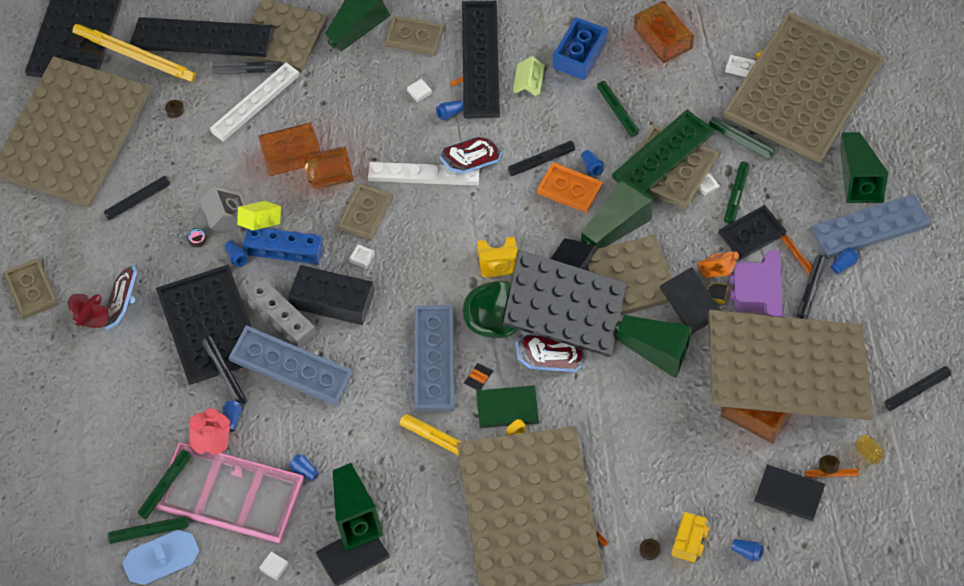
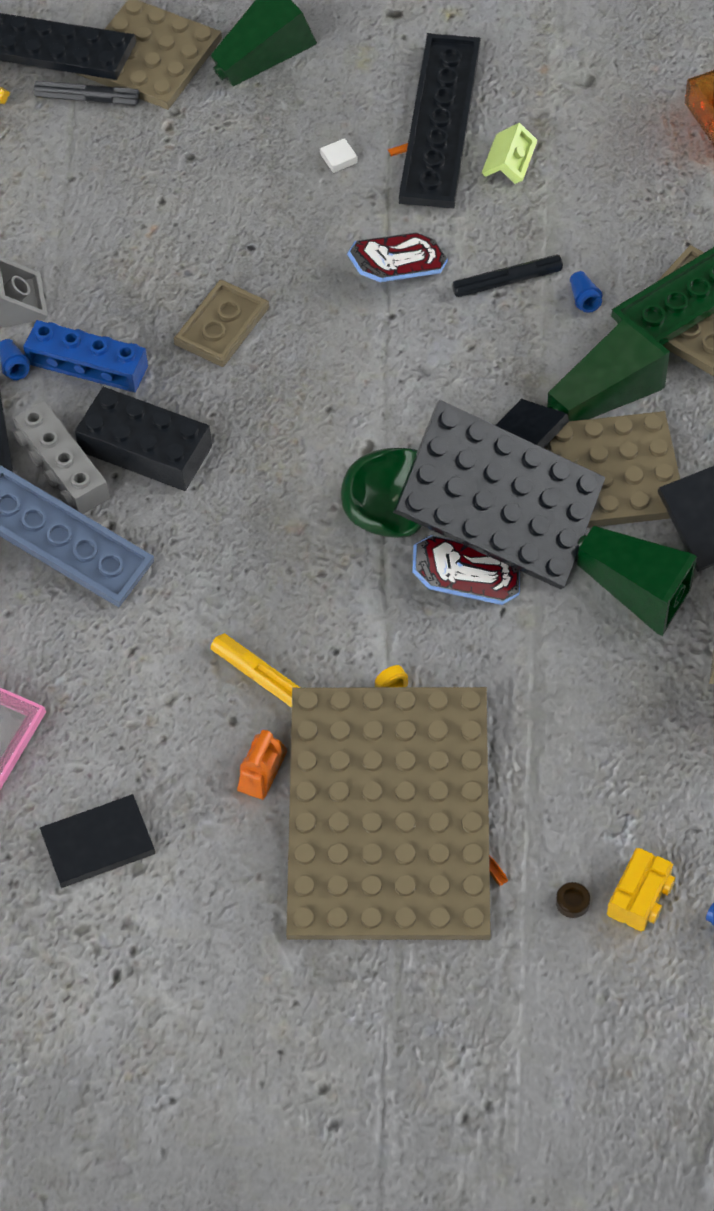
camera: 10 degrees right, 0 degrees up
white plate [210,63,299,142] -> none
neon yellow brick [237,201,281,231] -> none
clear orange brick [258,122,322,177] -> none
blue cone [289,453,319,482] -> none
clear orange cylinder [304,146,354,190] -> none
dark green slope [333,463,384,551] -> none
white tile [349,244,375,269] -> none
white plate [368,162,480,186] -> none
dark tan tile [384,15,444,55] -> none
sand blue plate [414,305,454,412] -> none
blue cone [436,100,463,120] -> none
black piece [464,363,493,390] -> none
dark green tile [476,385,539,428] -> none
yellow piece [477,236,518,278] -> none
orange plate [537,162,603,214] -> none
blue brick [553,17,608,80] -> none
dark green axle [597,80,639,137] -> none
none -> orange piece [237,730,287,800]

